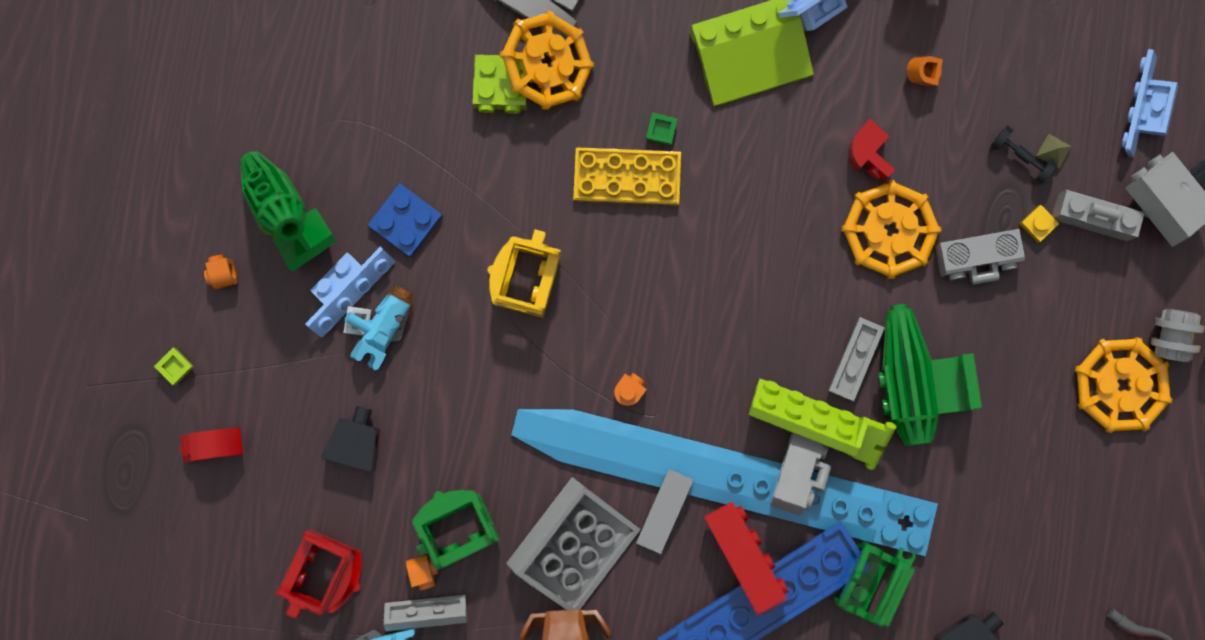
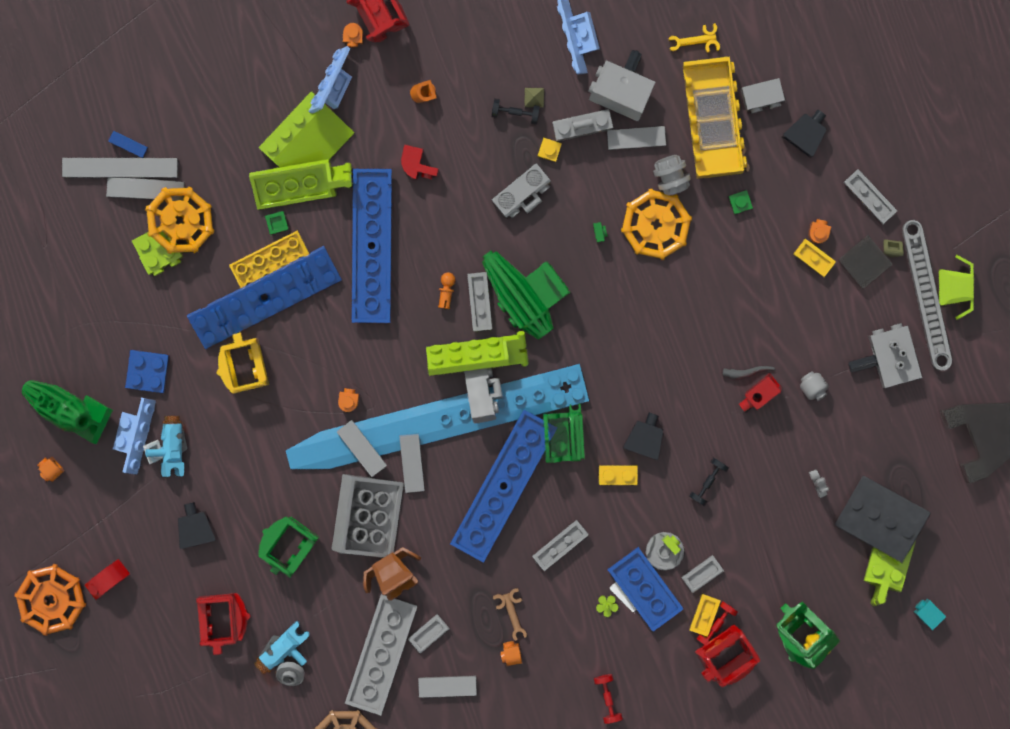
camera: 30 degrees left, 5 degrees up
lime plate [154,347,194,386] -> none
light grey plate [384,595,467,631] -> none
orange plate [406,555,438,591] -> none
red brick [704,501,789,617] -> none
light orange plate [841,180,941,279] -> none
none -> orange plate [14,564,86,636]
none -> blue piece [187,246,342,349]
none -> lime hinge [249,159,352,210]
none -> light grey tile [337,420,387,477]
none -> blue piece [352,169,392,323]
none -> orange pin [438,272,456,309]
none -> green plate [593,222,607,243]
none -> light grey tile [607,126,666,150]

